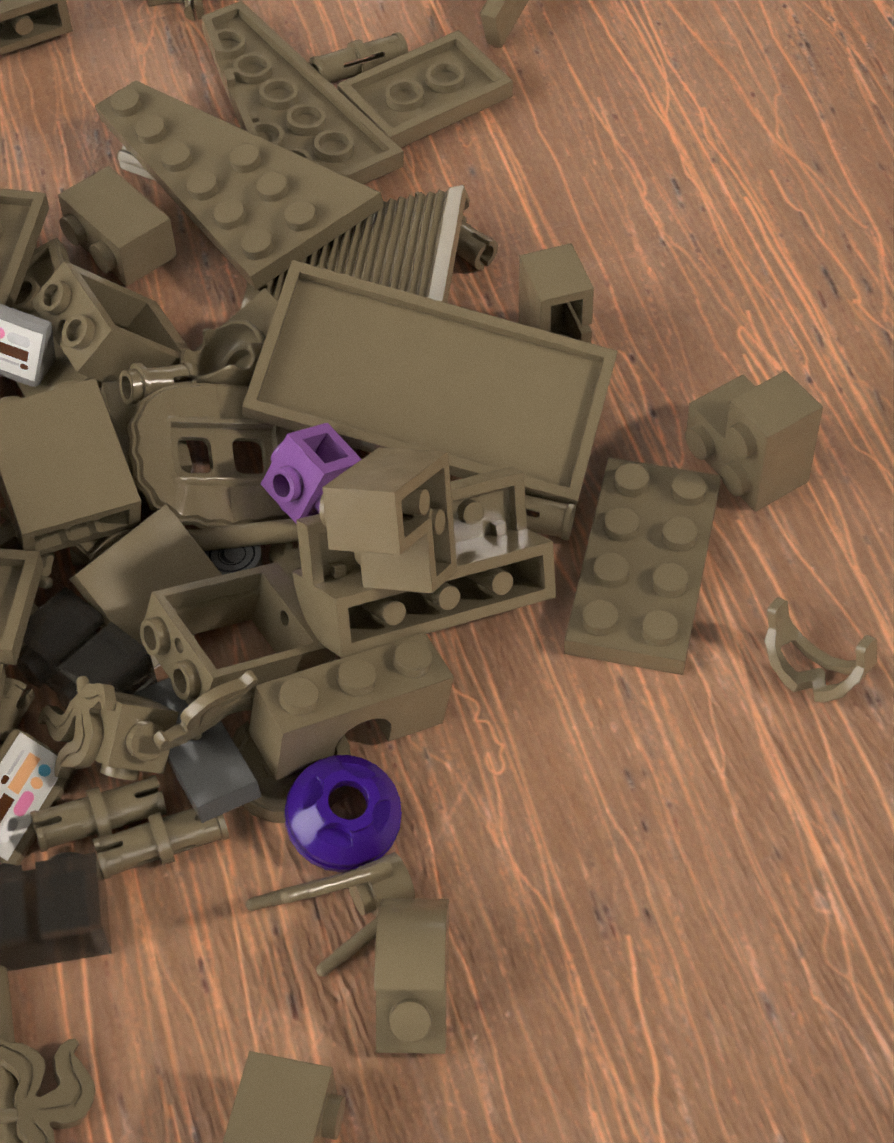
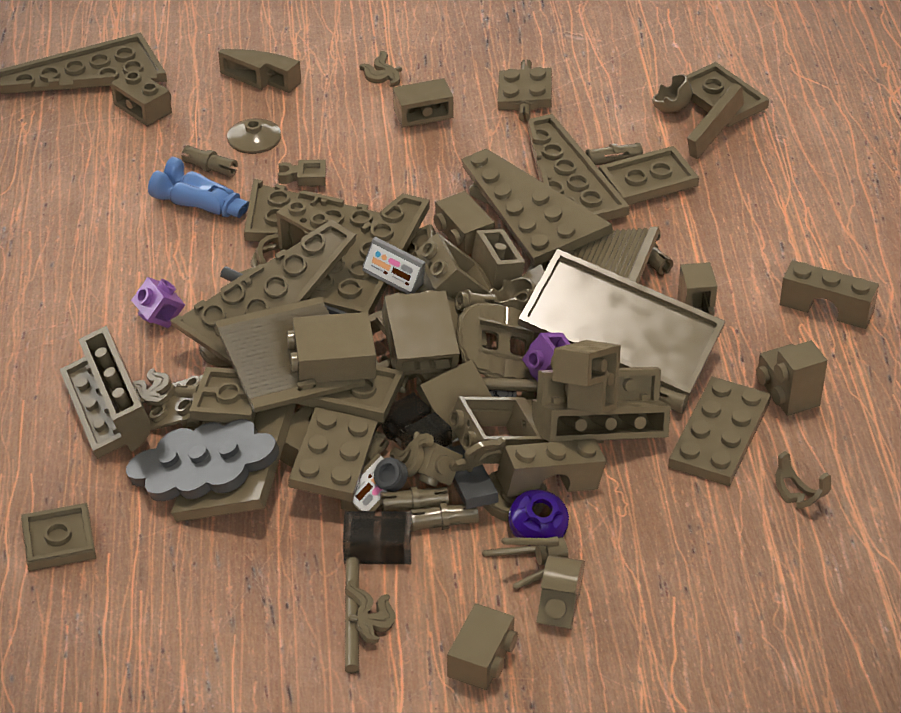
camera: 10 degrees right, 10 degrees down
none -> dark grey tile [374,457,408,492]
none -> dark tan brick [471,229,525,291]
none -> dark tan arch [779,260,879,329]

